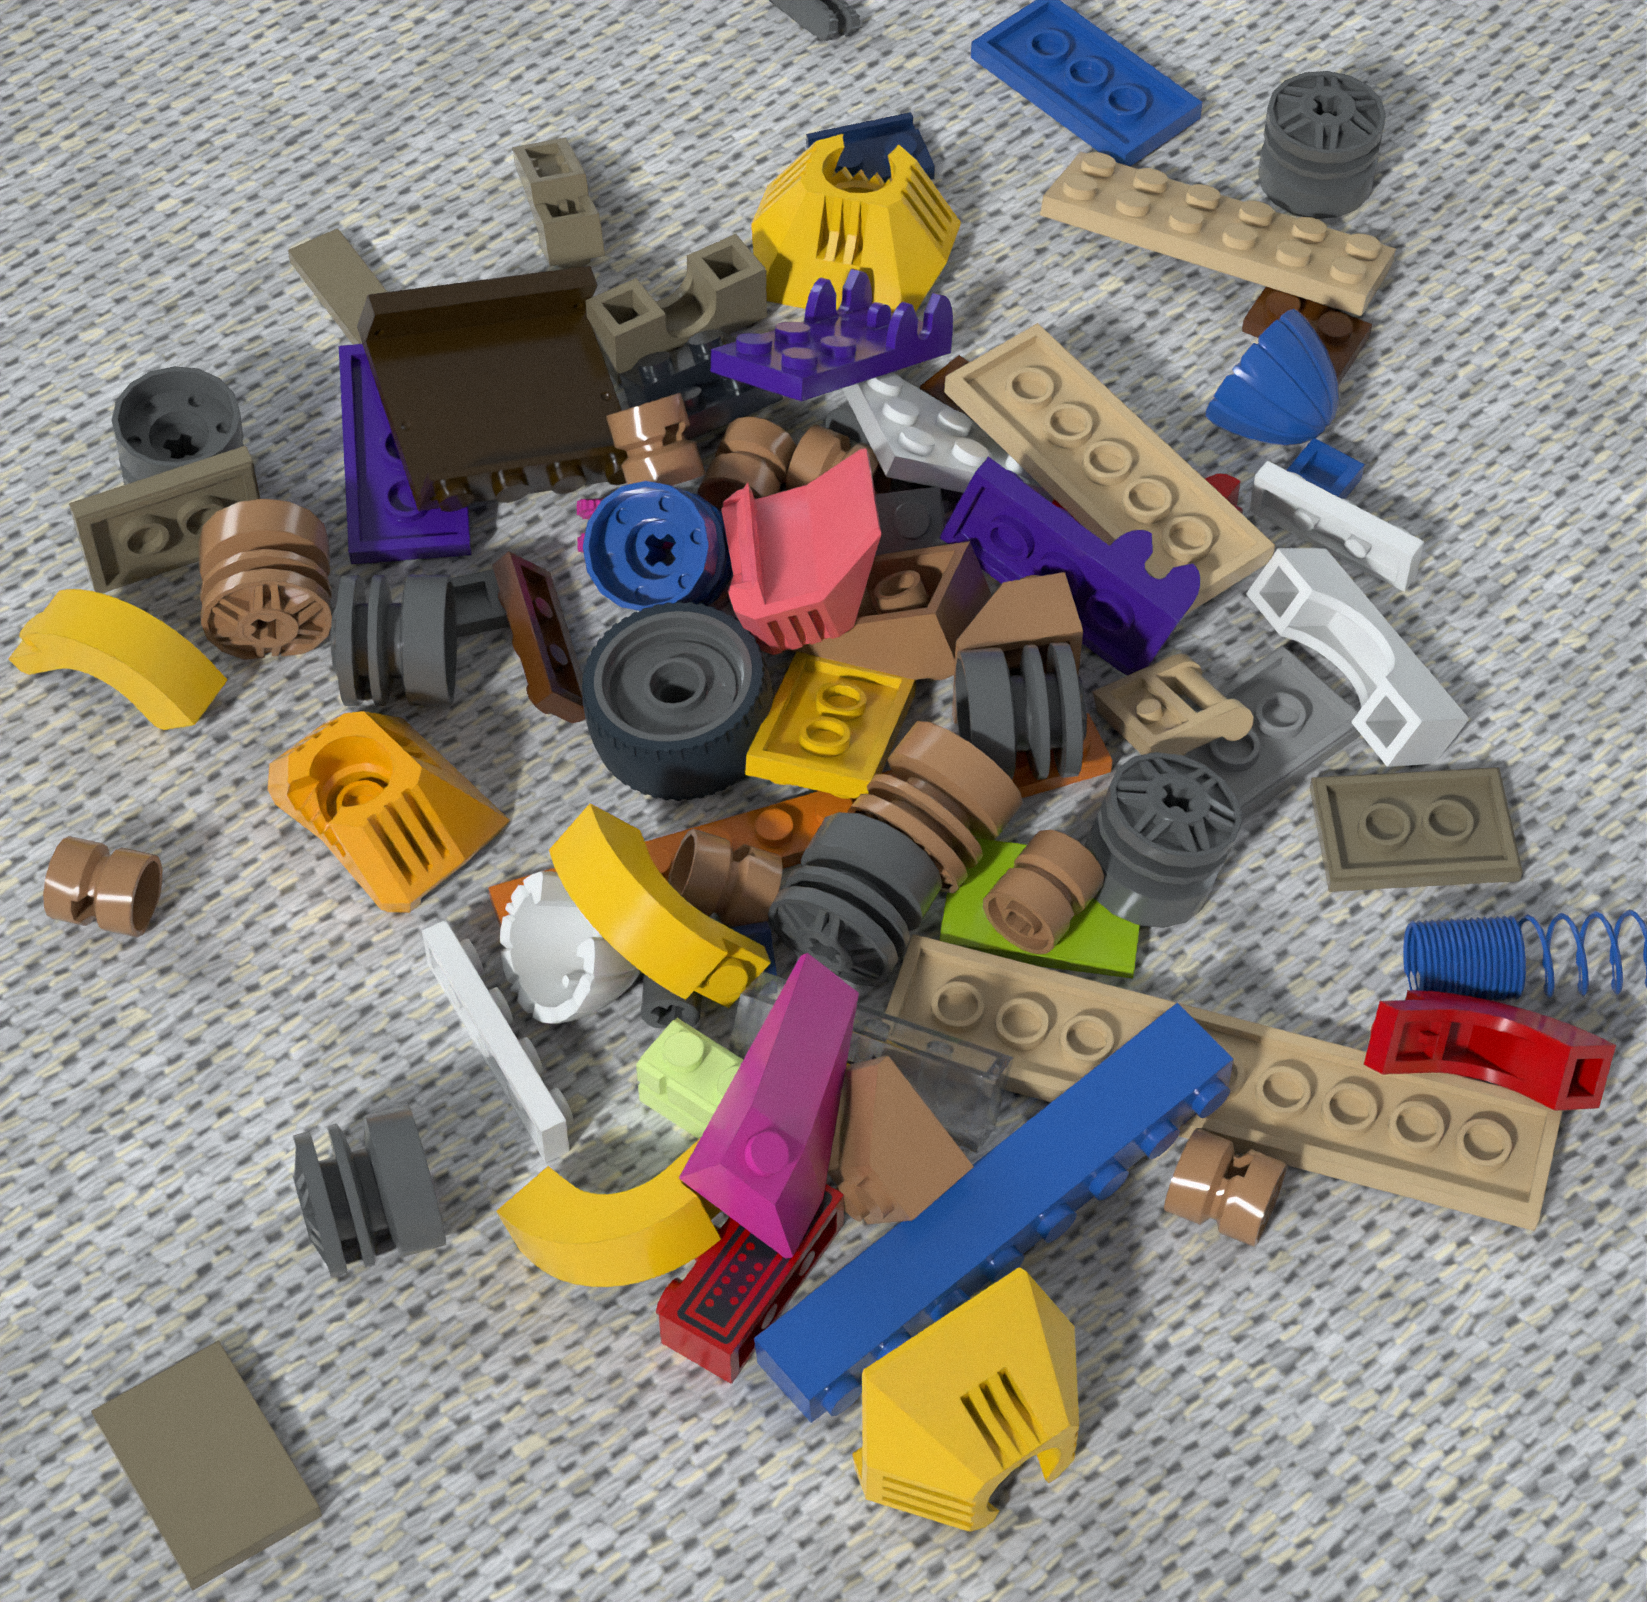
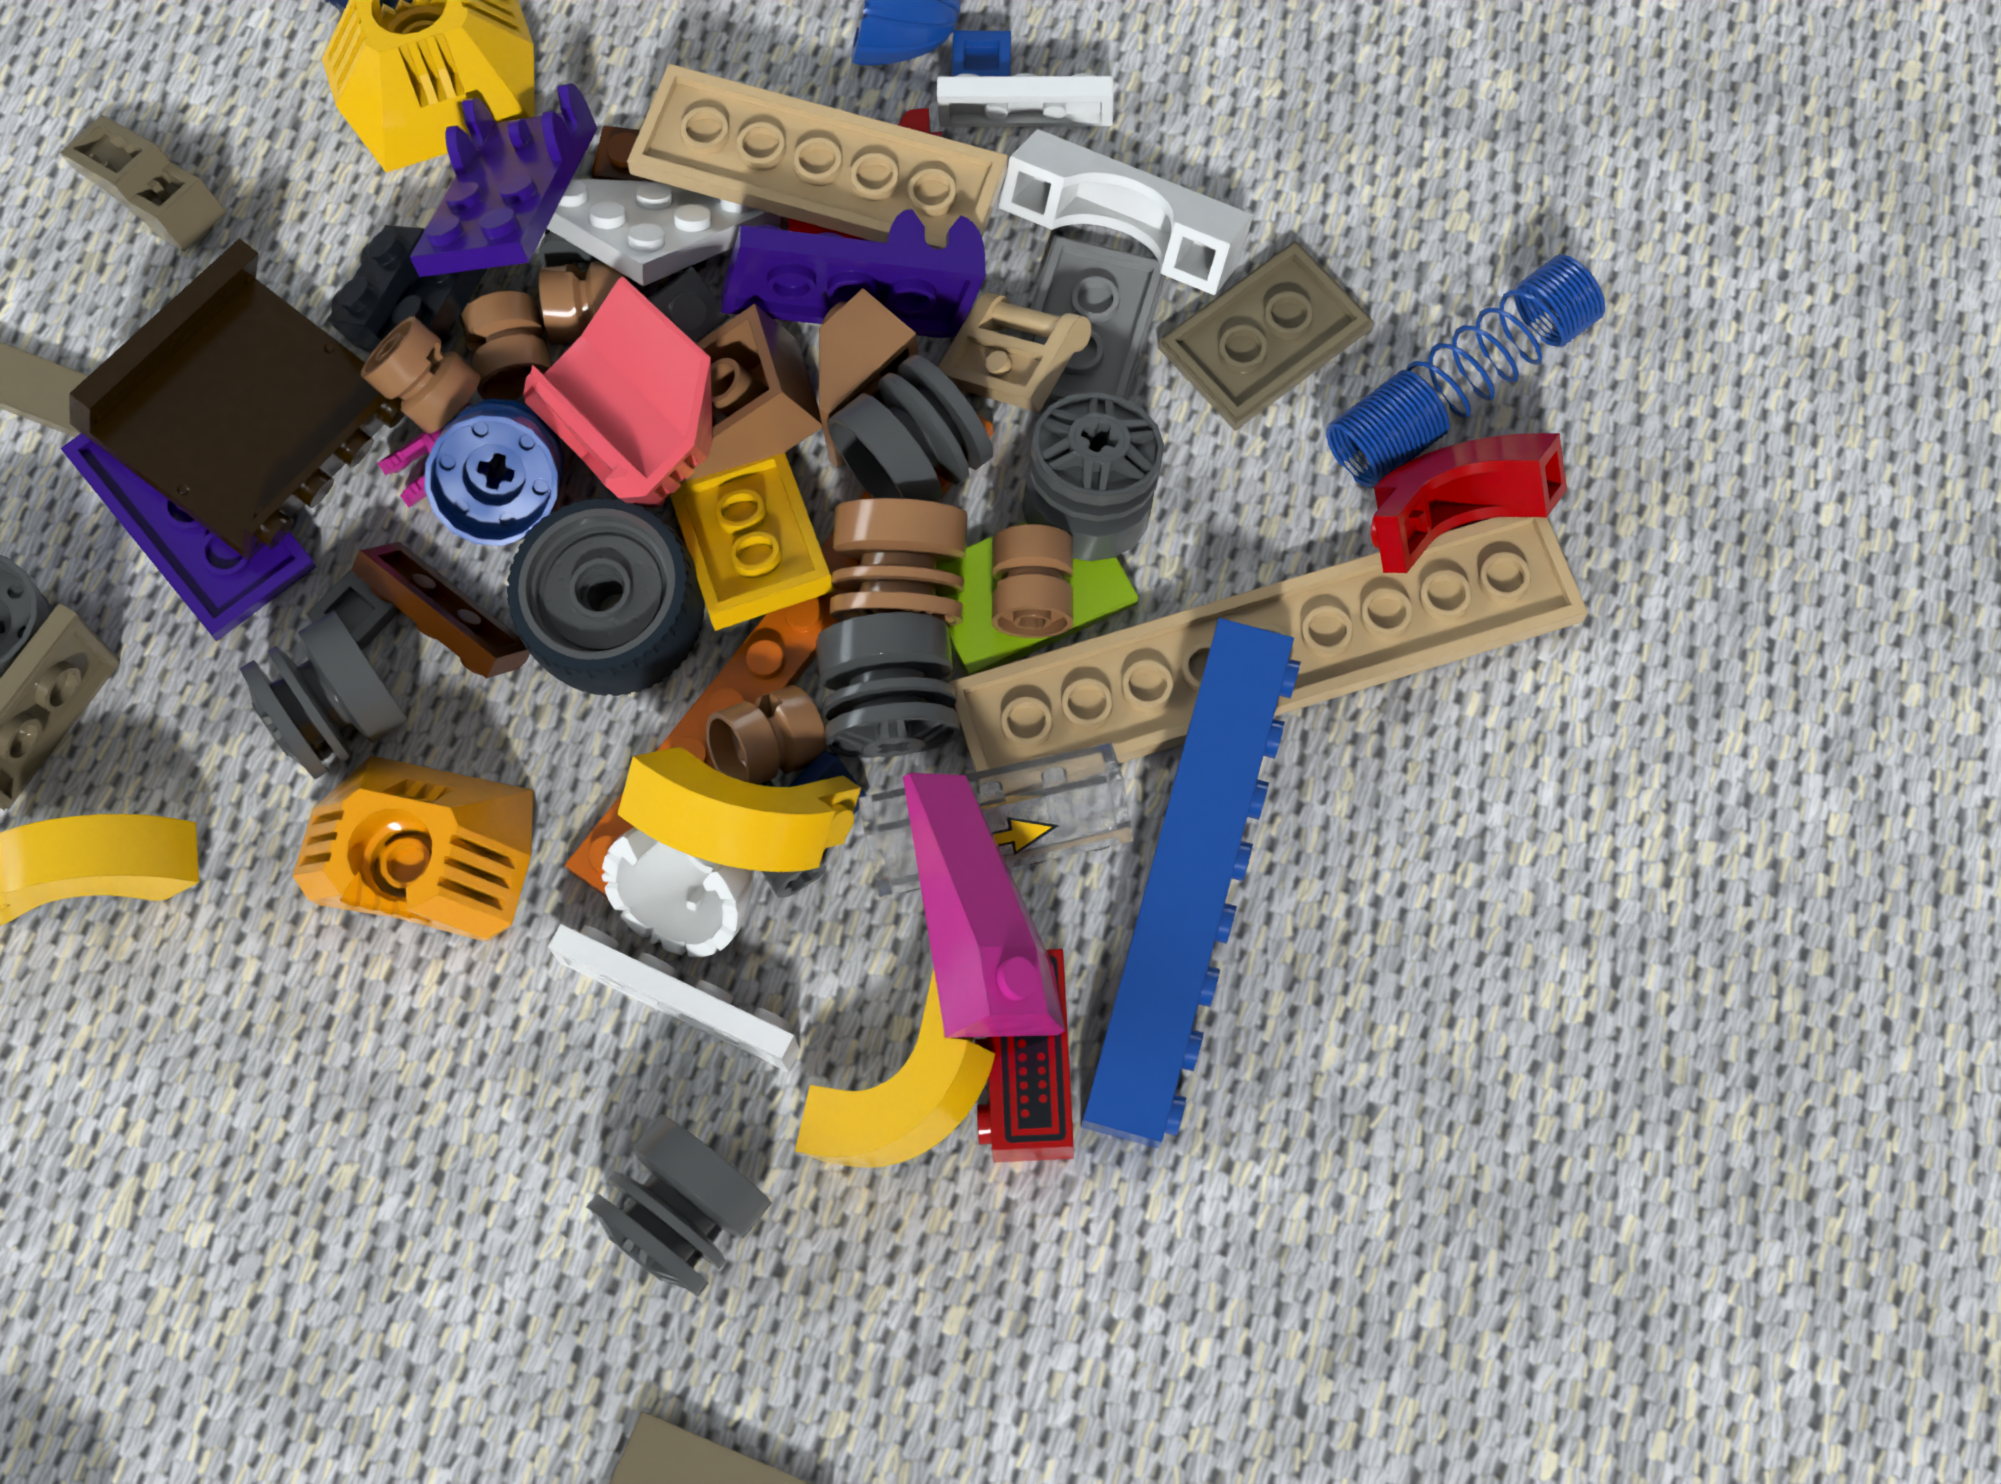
camera: 30 degrees left, 15 degrees up
medium nougat wheel [43,836,163,938] -> none
medium nougat wheel [199,499,333,660] -> none
dark tan arch [586,234,767,384] -> none
yellowish green brick [636,1018,743,1139] -> none
medium nougat slope [828,1056,974,1225] -> none
yellow helmet [852,1267,1079,1532] -> none
medium nougat wheel [1164,1128,1288,1247] -> none

